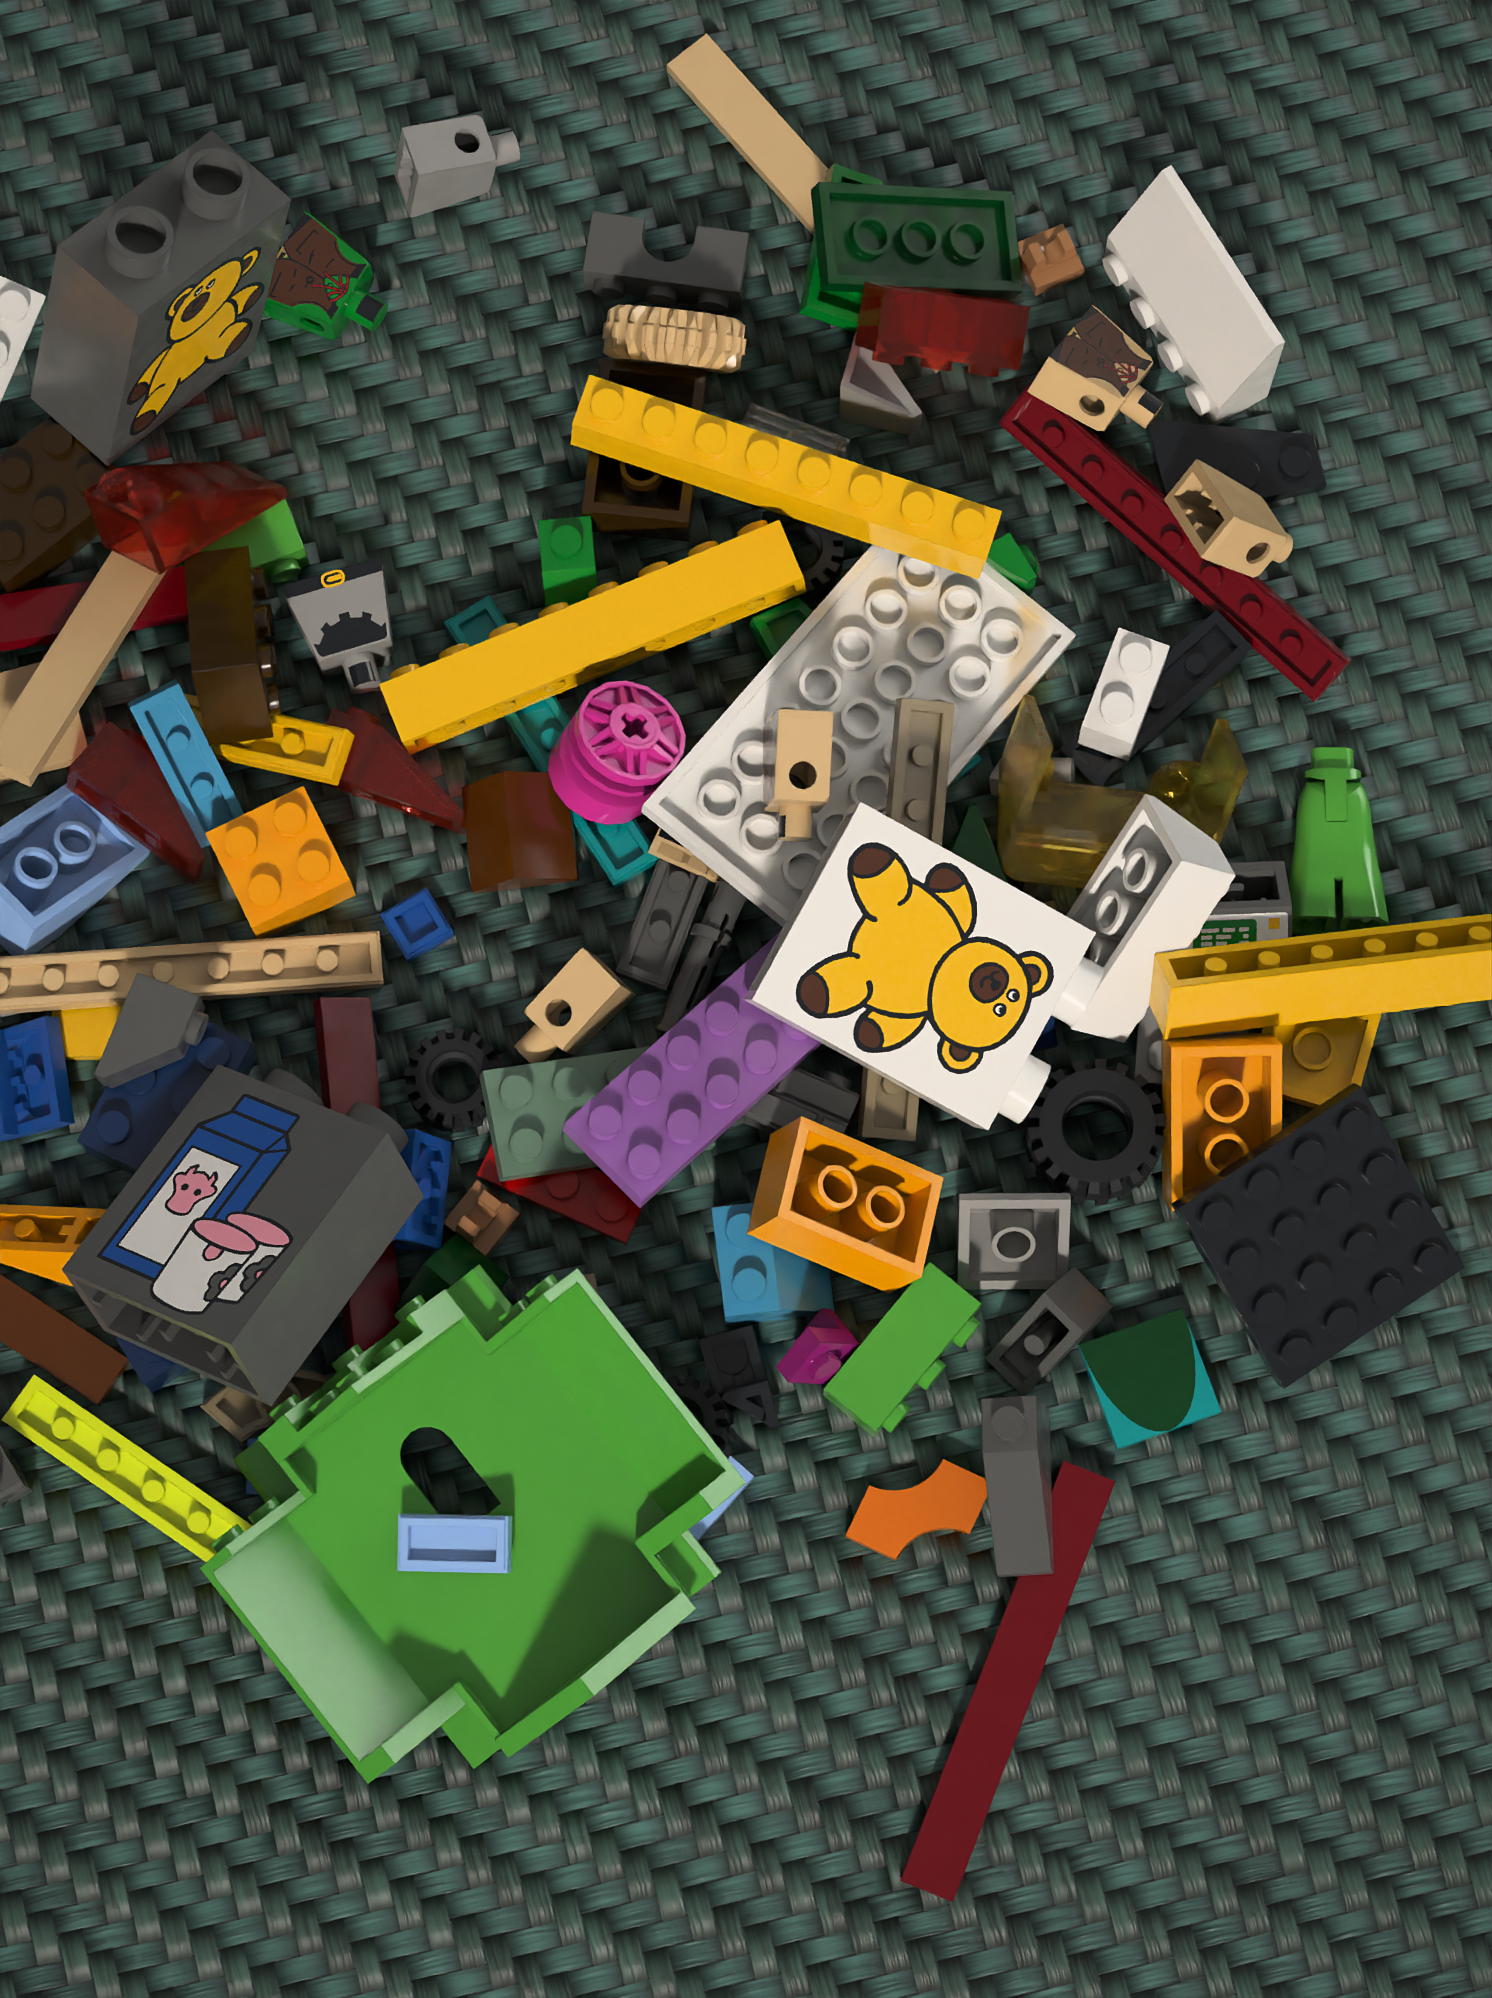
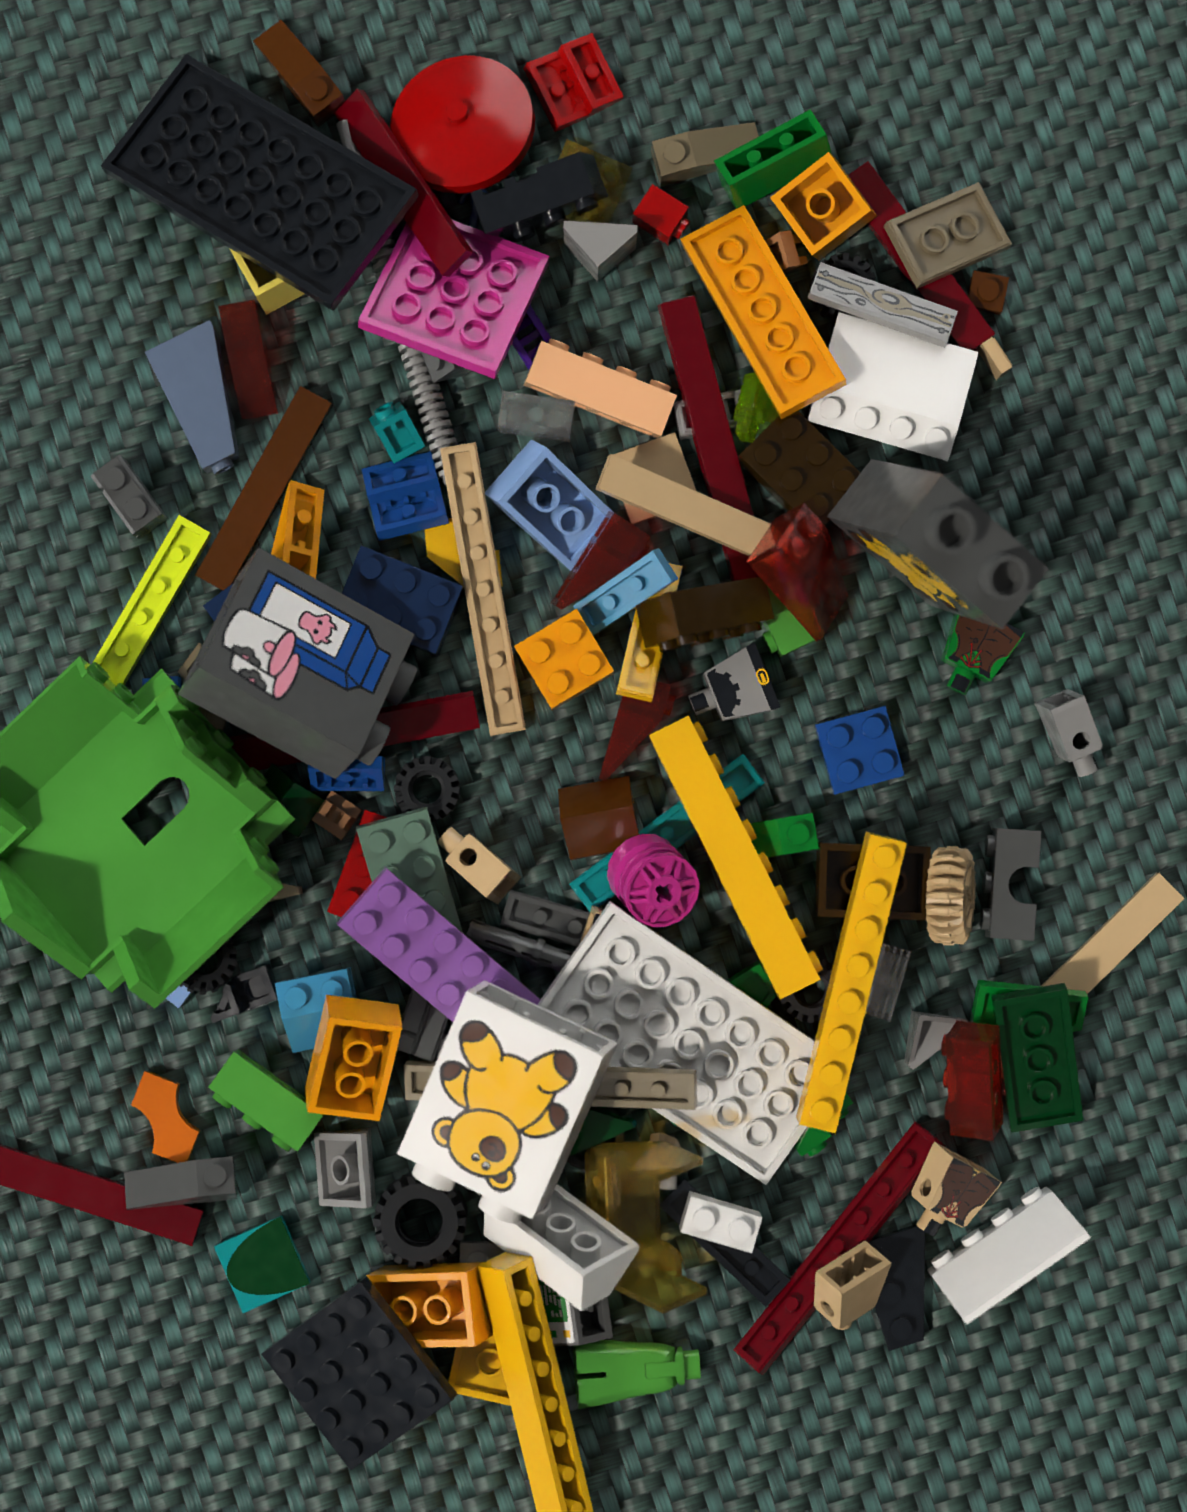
camera: 85 degrees right, 10 degrees up
dark grey slope [94,972,209,1088] -> none
blue tile [379,887,455,963] -> none
light blue tile [397,1513,512,1573] -> none
tan torso [763,709,833,842] -> none
magenta bracket [776,1308,860,1385] -> none
dark grey slope [985,1267,1114,1396] -> none
medium nougat tile [1018,223,1084,296] -> none
none -> blue plate [814,706,905,795]

